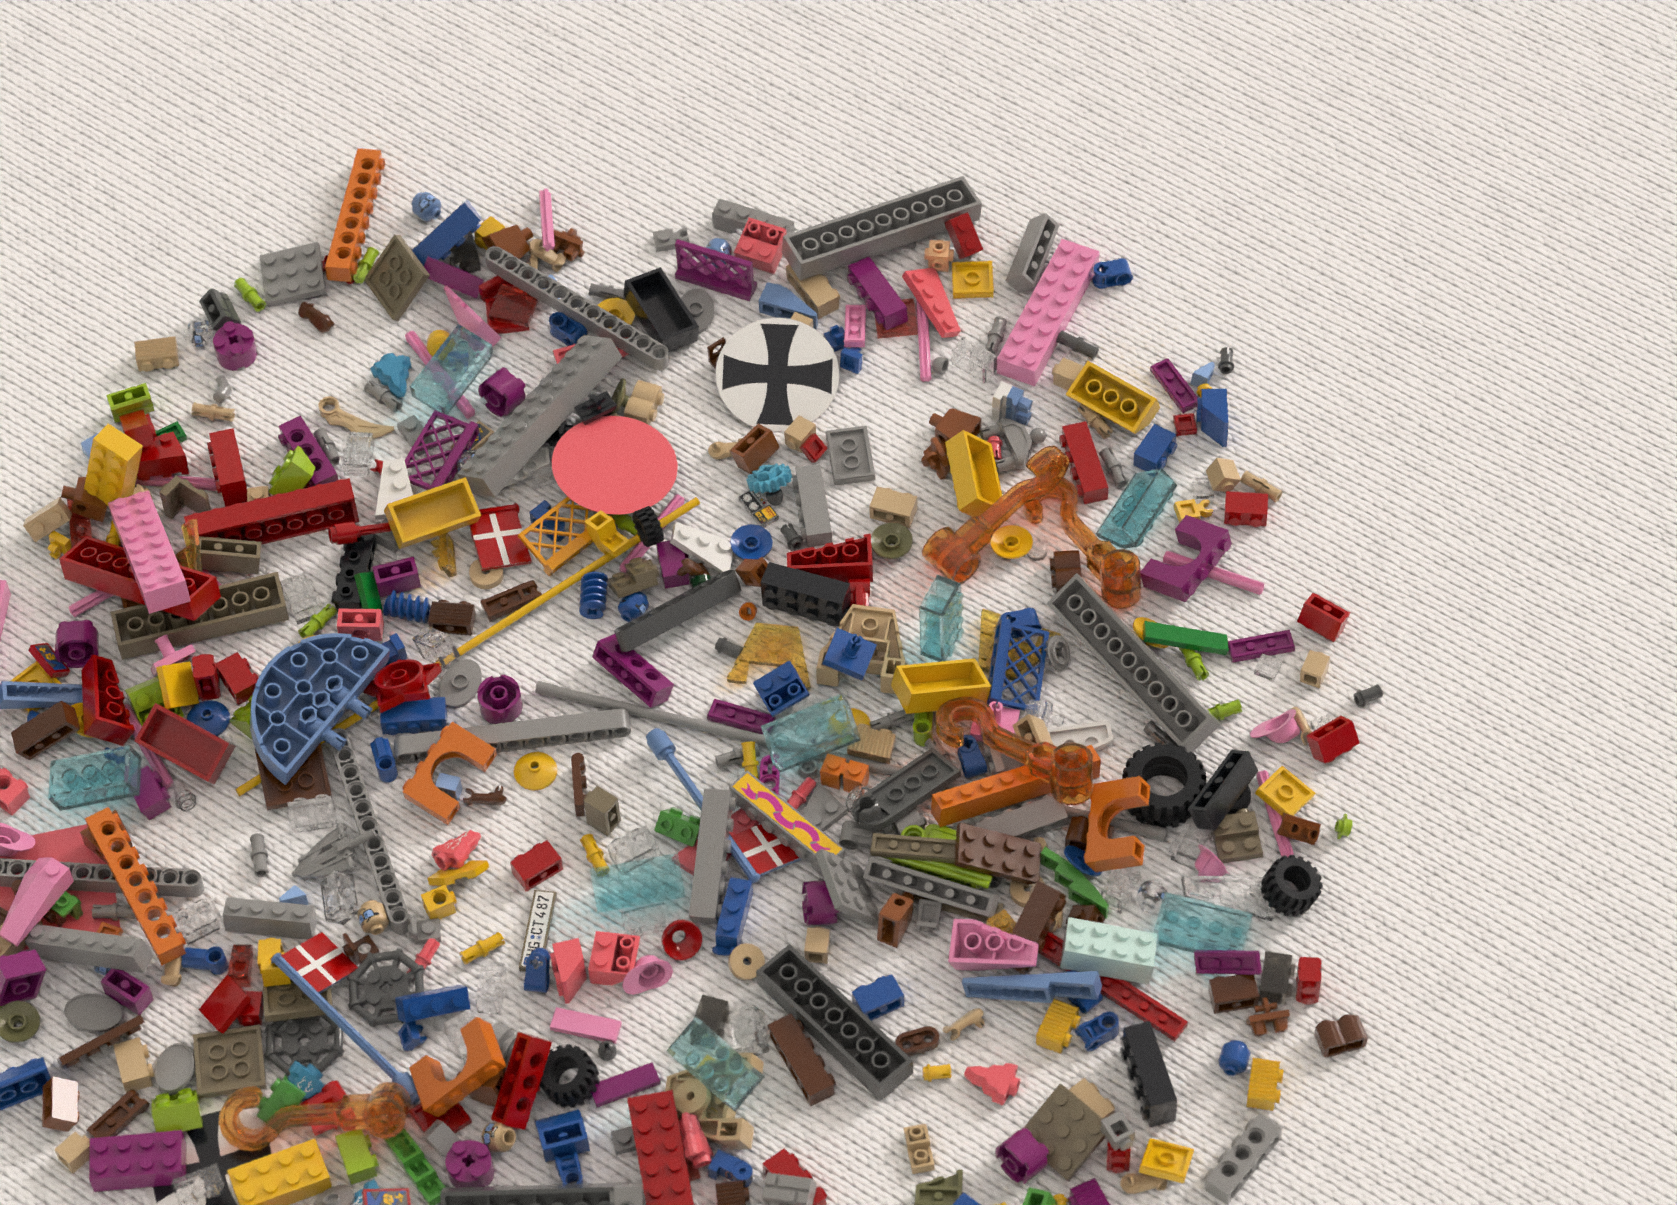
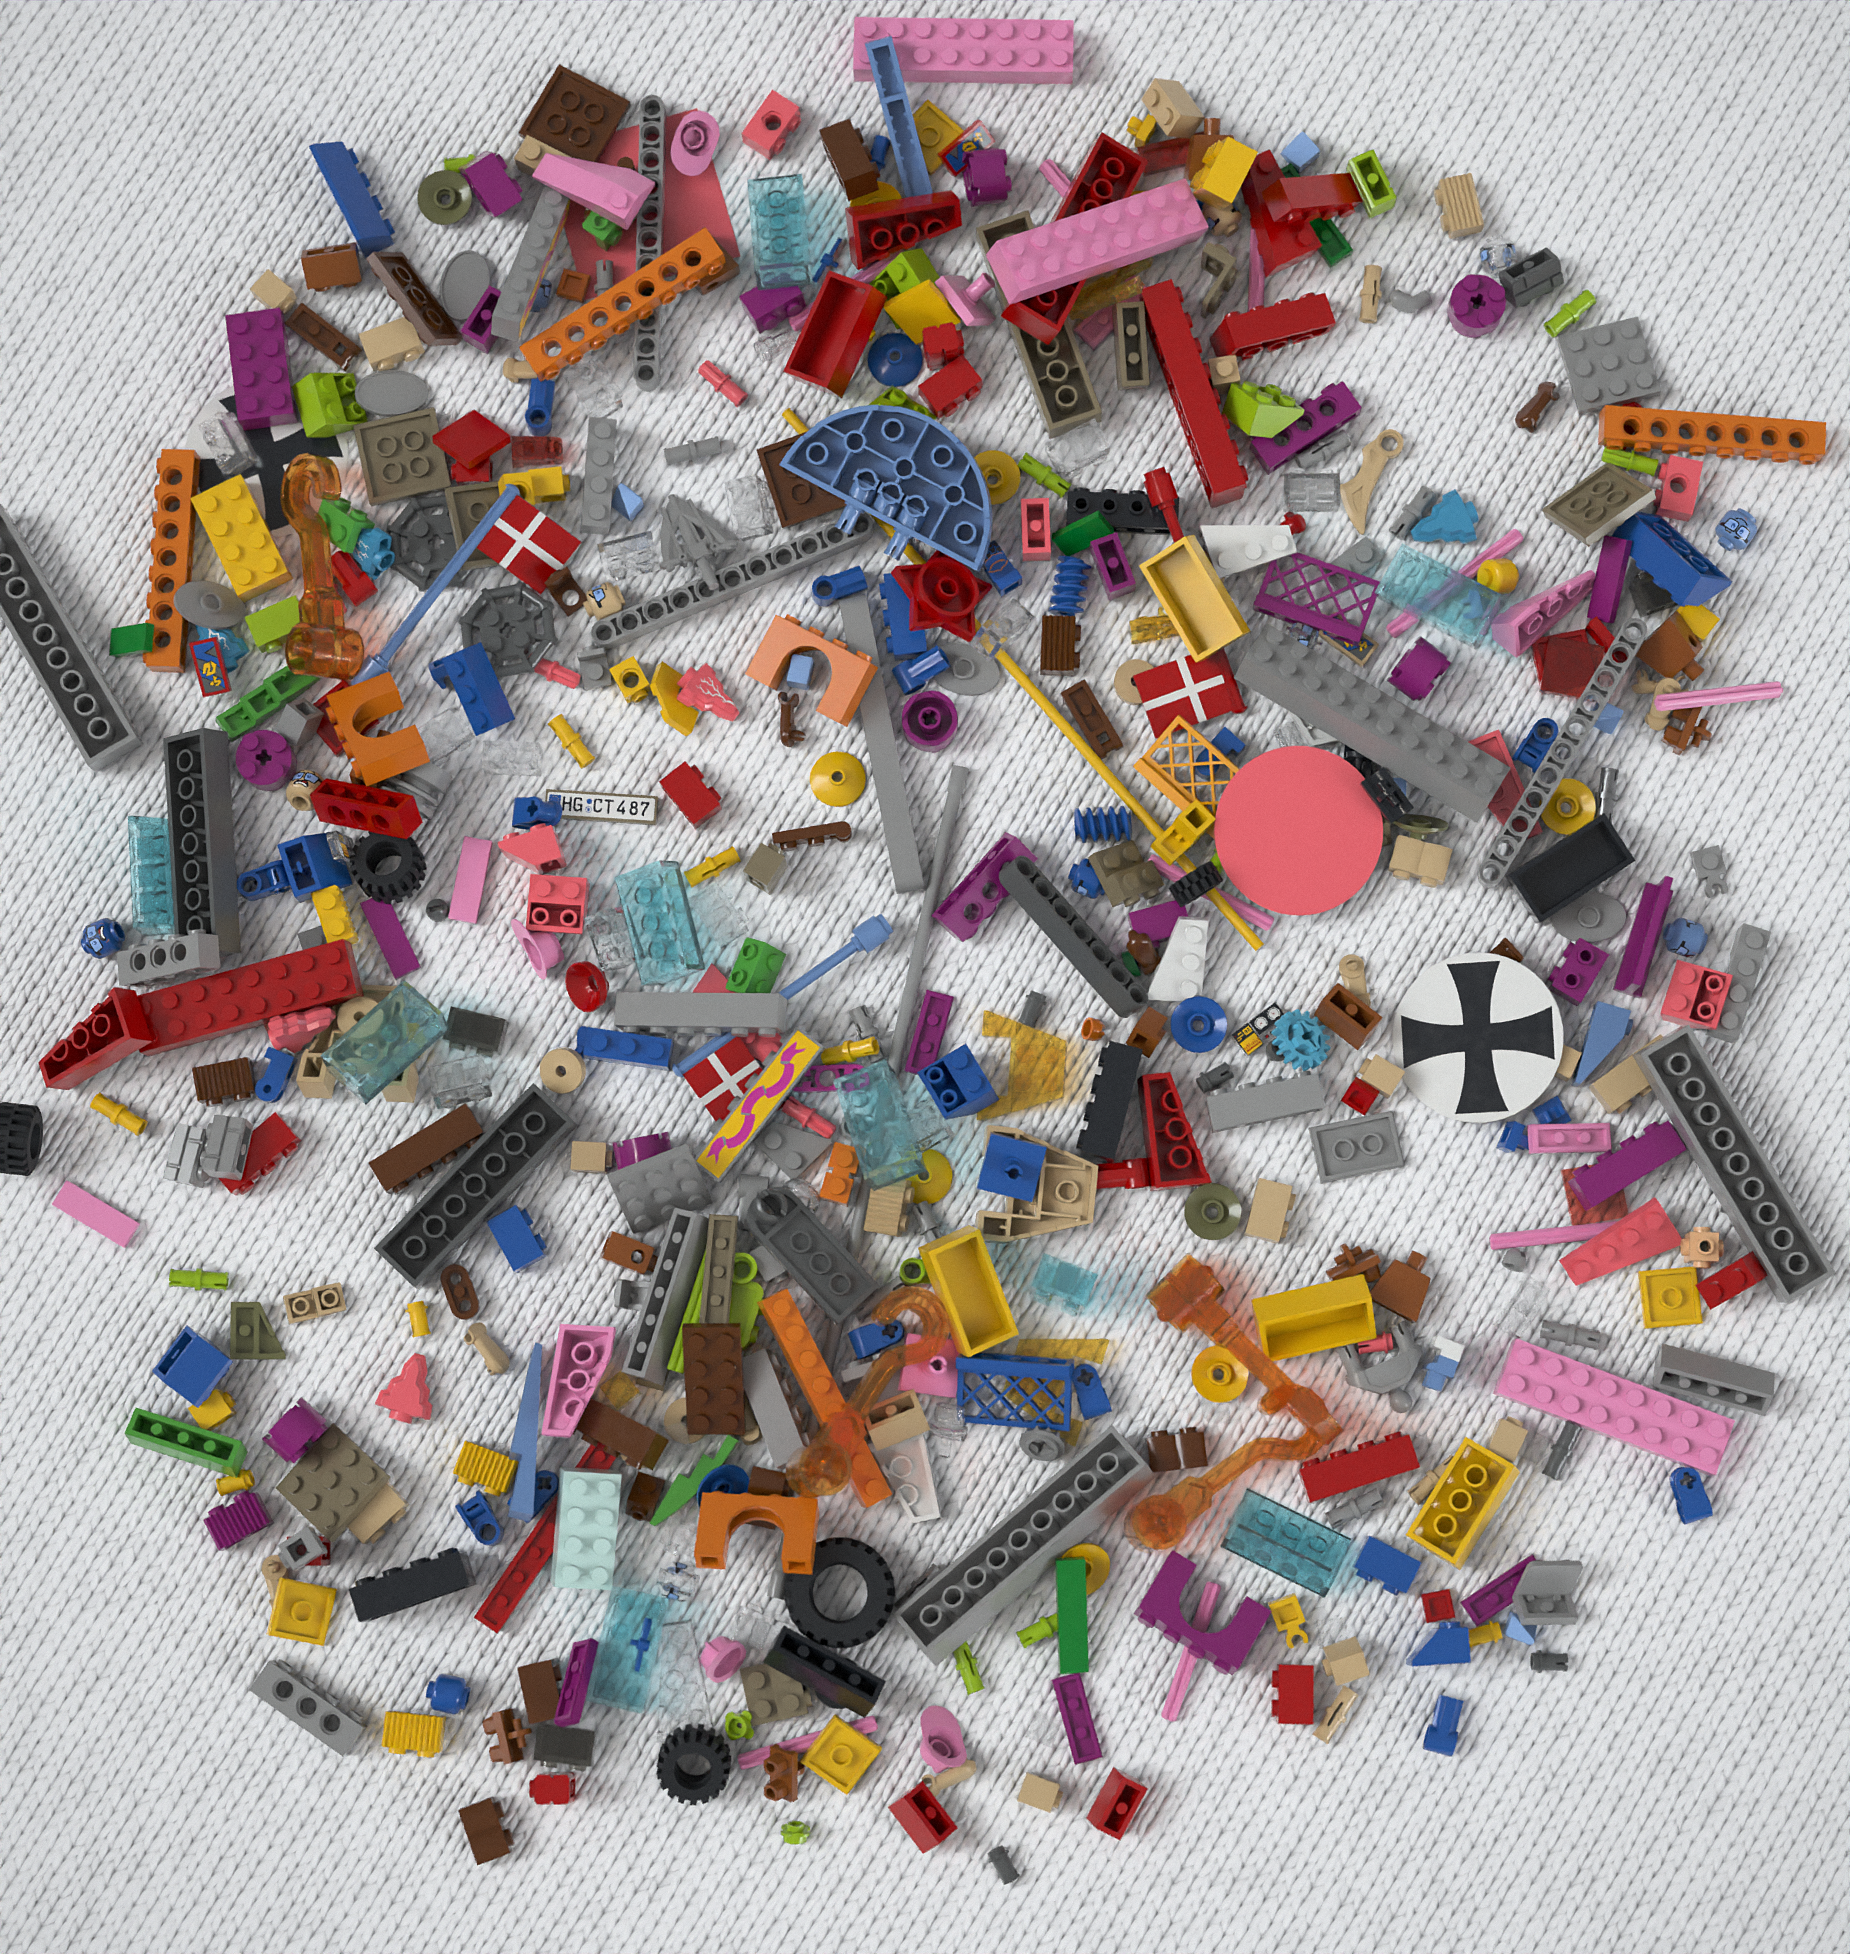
camera: 90 degrees right, 25 degrees up
none -> yellow brick [311,885,359,944]
none -> clear tile [326,830,355,867]
none -> blue piece [630,1617,652,1672]
none -> coral axle [698,360,748,407]
none -> lime plate [725,1710,754,1741]
none -> blue piece [891,645,951,696]
none -> blue piece [1423,1694,1464,1757]
none -> light grey bracket [1512,1560,1583,1625]
none -> magenta brick [1547,938,1609,1006]
none -> coral brick [1653,455,1703,522]

